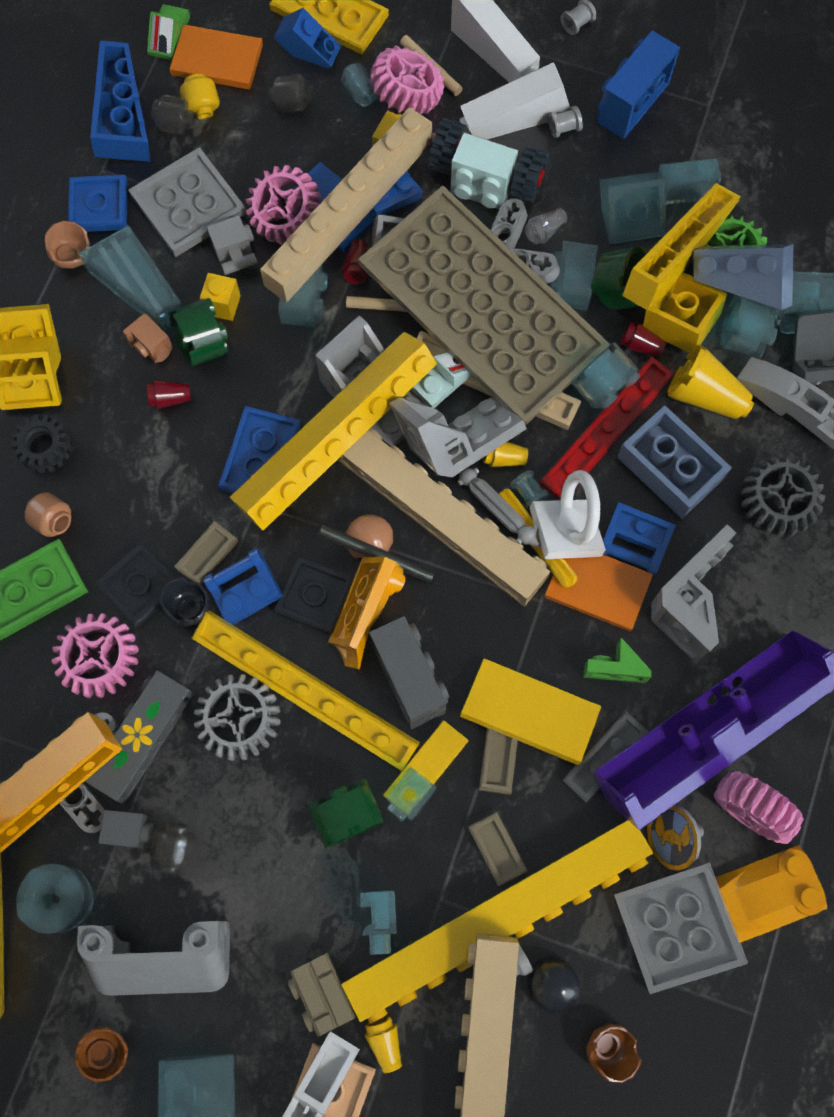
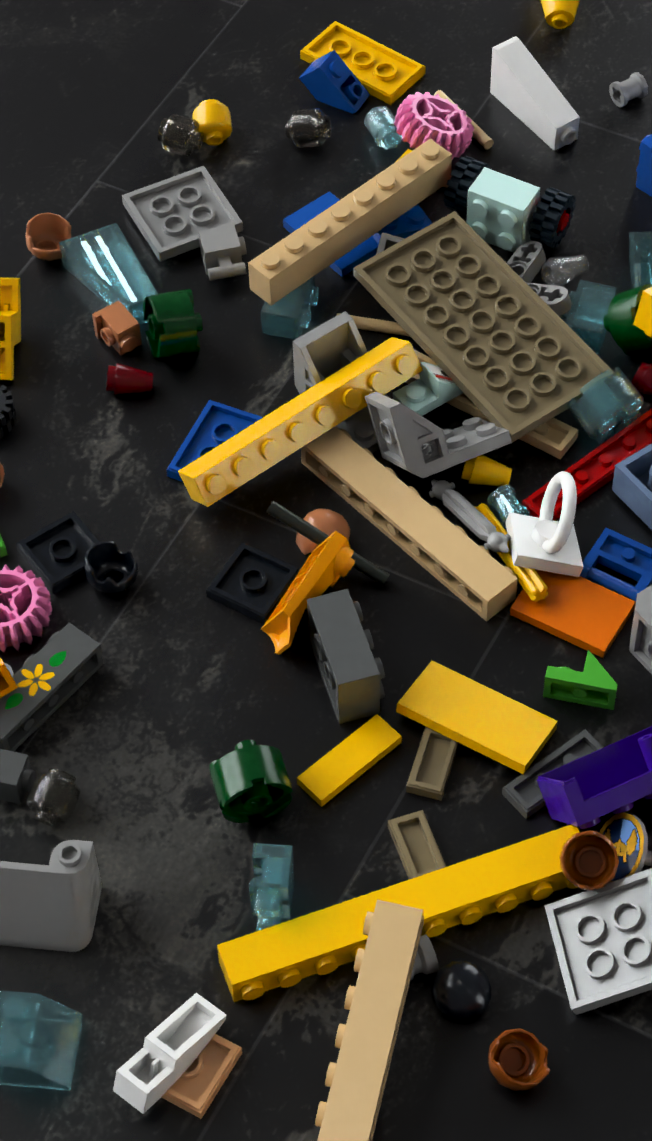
camera: 10 degrees right, 20 degrees down
blue plate [68,175,128,232] -> none
blue wedge [90,40,151,162] -> none
slope [147,4,190,60] -> none
orange tile [170,24,263,90] -> none
dark tan tile [174,521,239,585] -> none
yellow tile [192,611,420,771] -> none
light grey gear [194,674,281,761] -> none
yellow brick [200,273,241,321] -> none
blue plate [203,547,283,625] -> none
bright pink gear [245,165,322,245] -> none
dark tan brick [288,953,357,1037] -> none
dark red cone [342,240,369,284] -> none
yellow cone [364,1016,402,1073] -> none
clear light blue brick [386,766,436,821] -> none
white slope [460,62,570,140] -> none
light grey bush [548,105,583,138] -> none
none -> dark orange hair [559,830,619,891]

